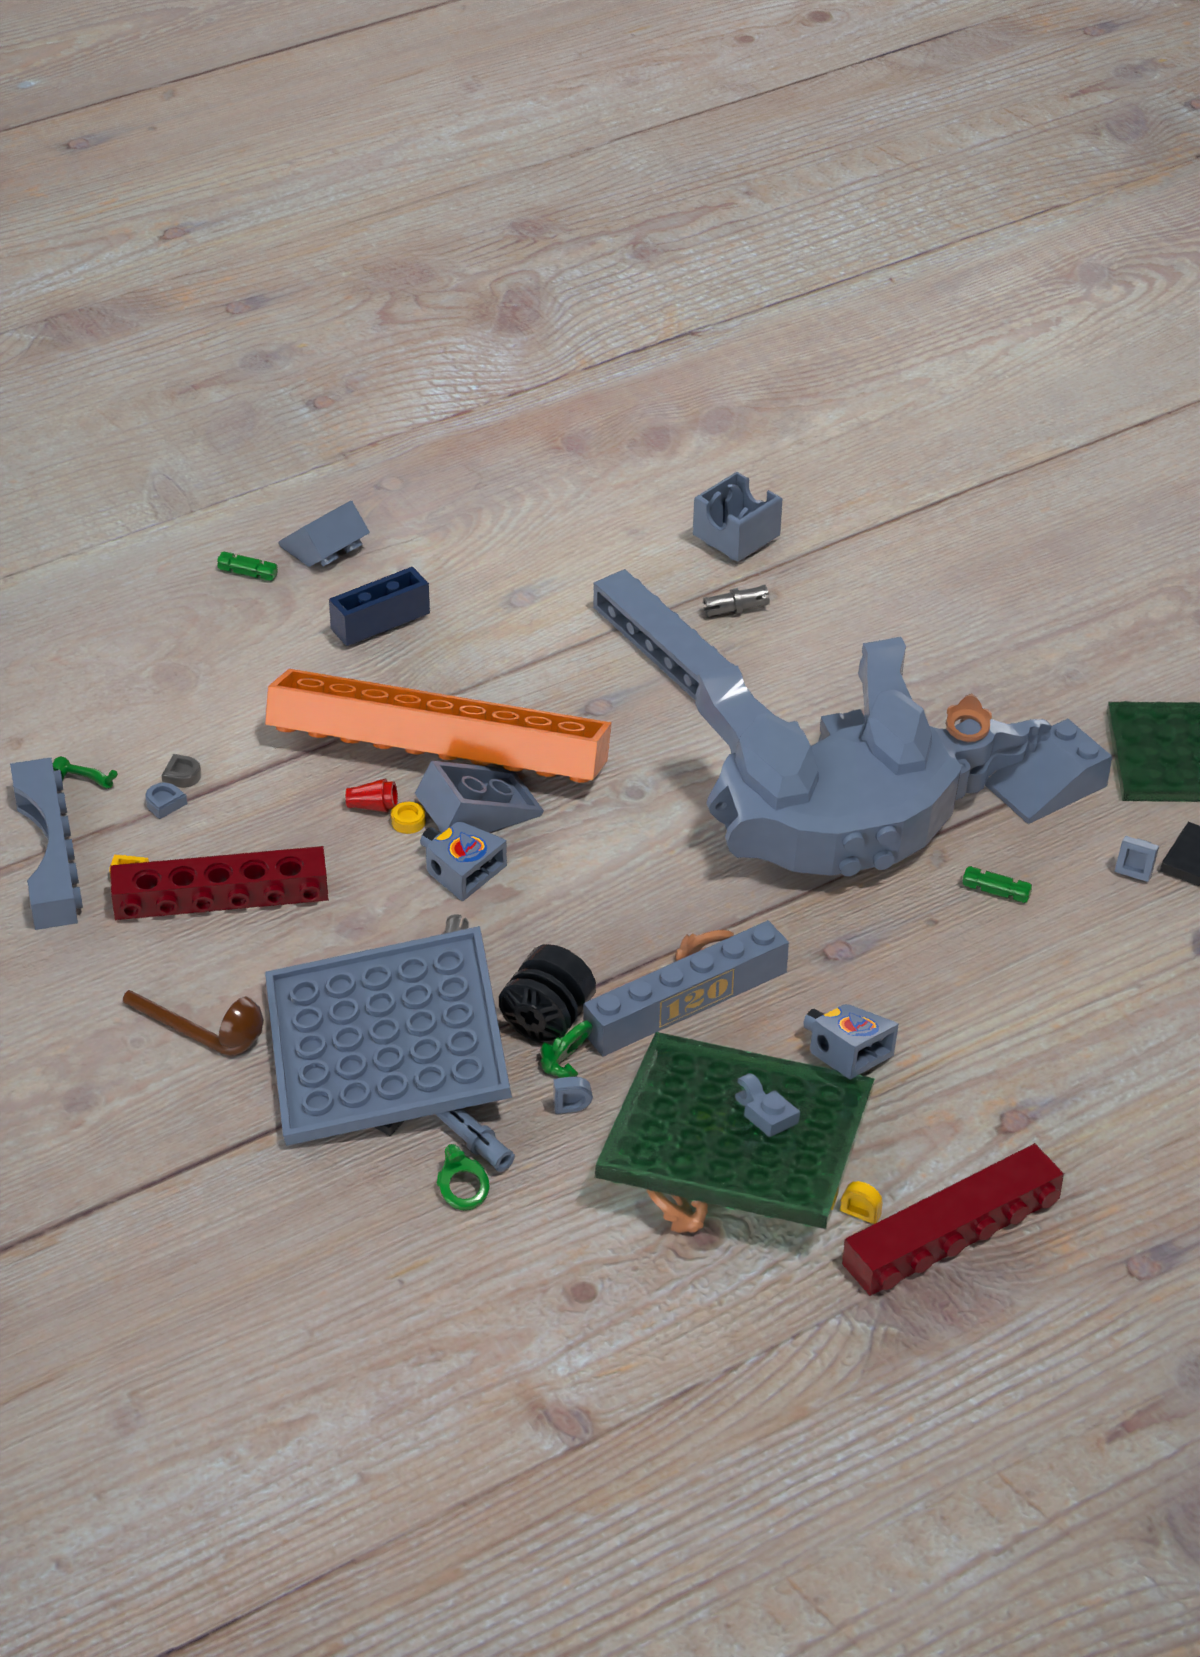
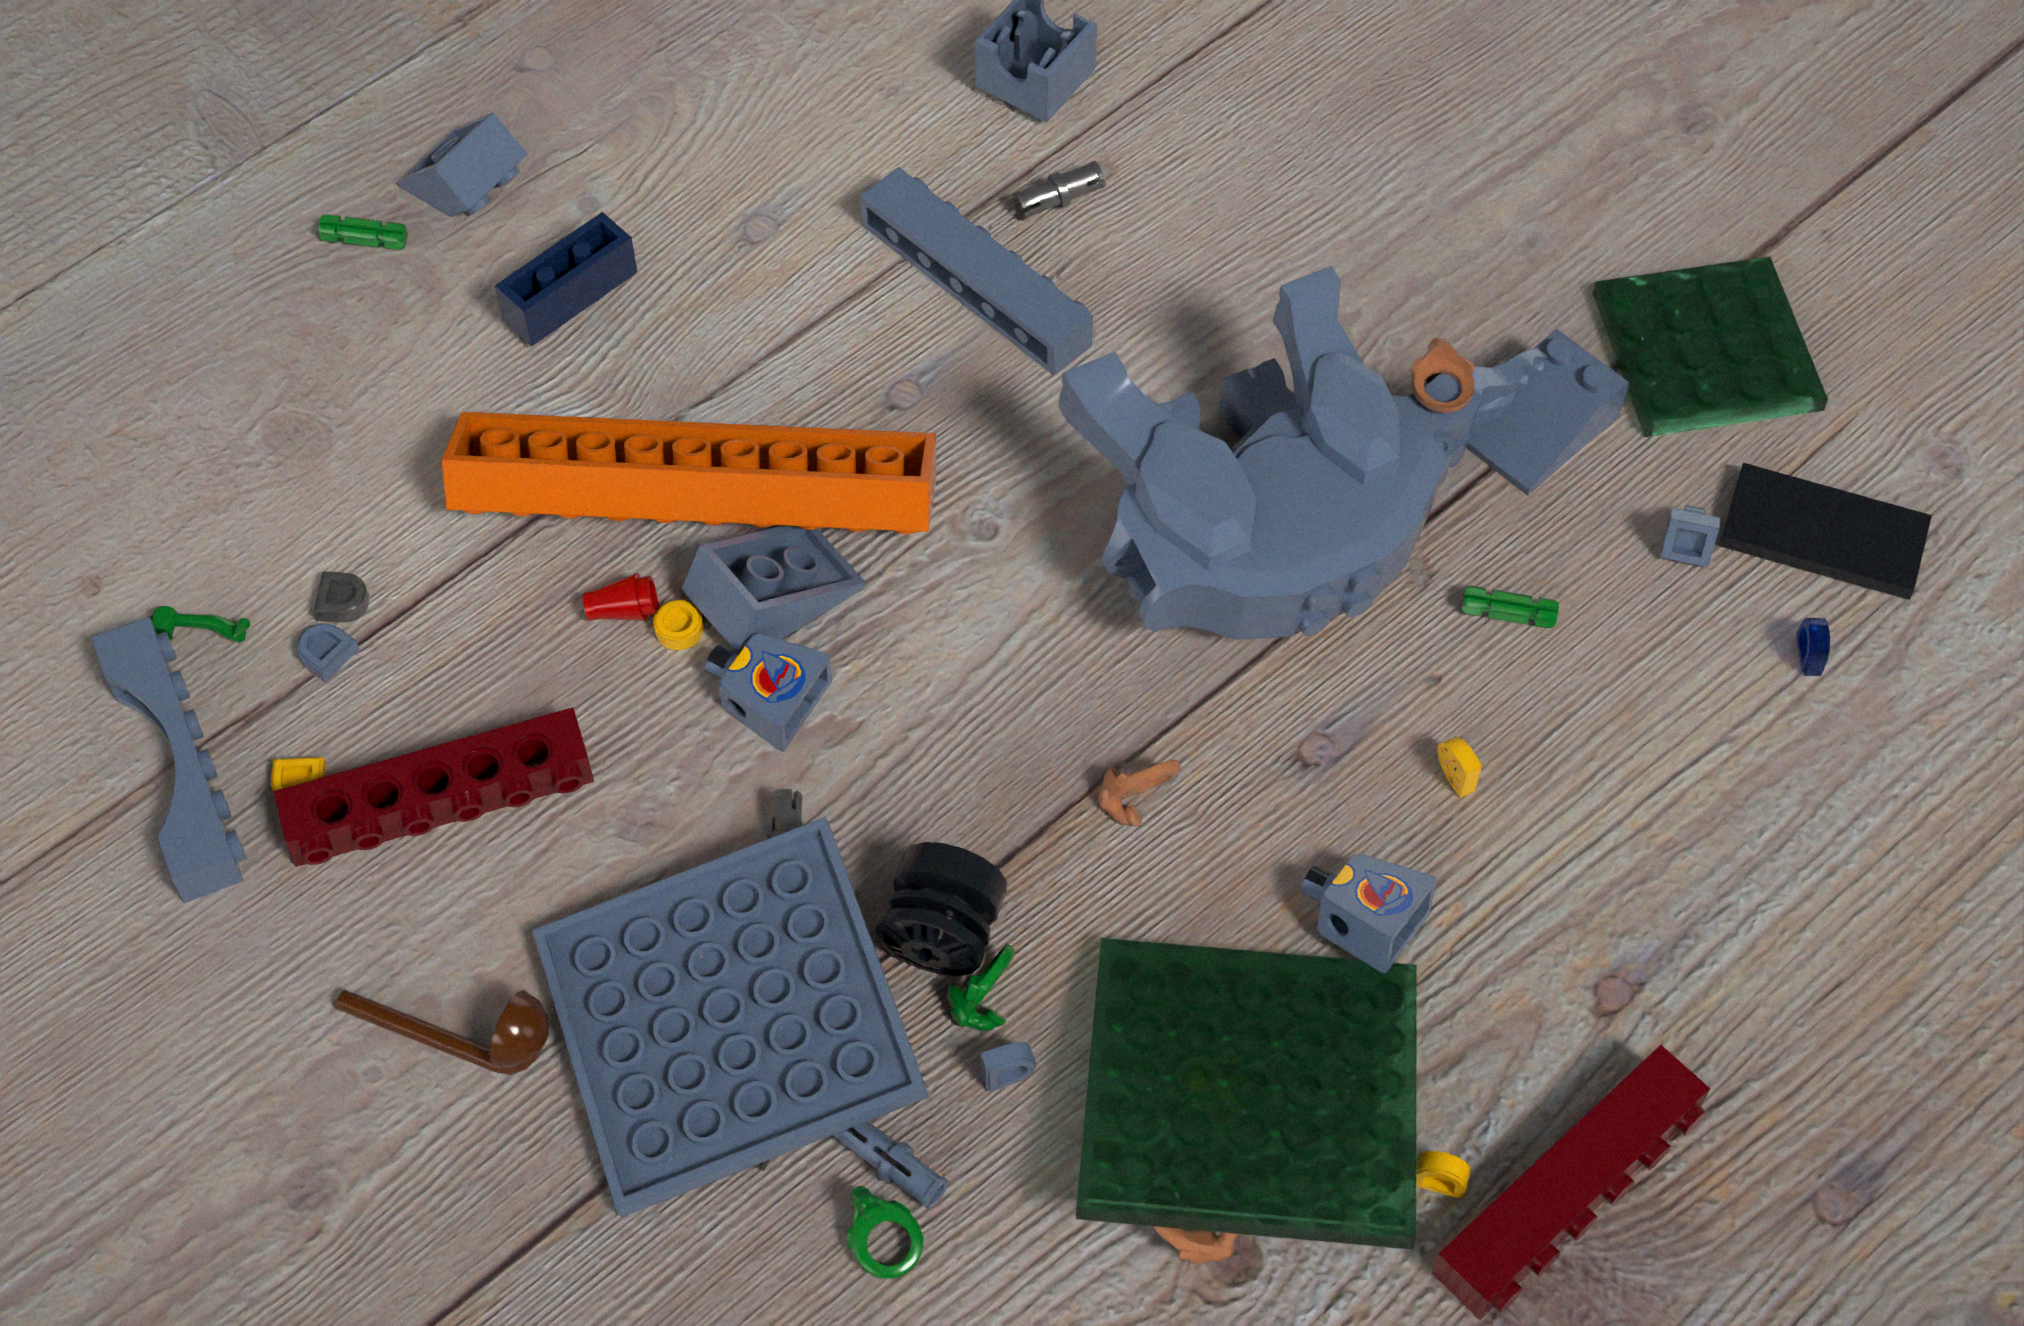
camera: 10 degrees left, 15 degrees up
sand blue brick [583,920,789,1057] -> none
sand blue plate [735,1073,800,1137] -> none
none -> yellow tile [1437,736,1482,798]

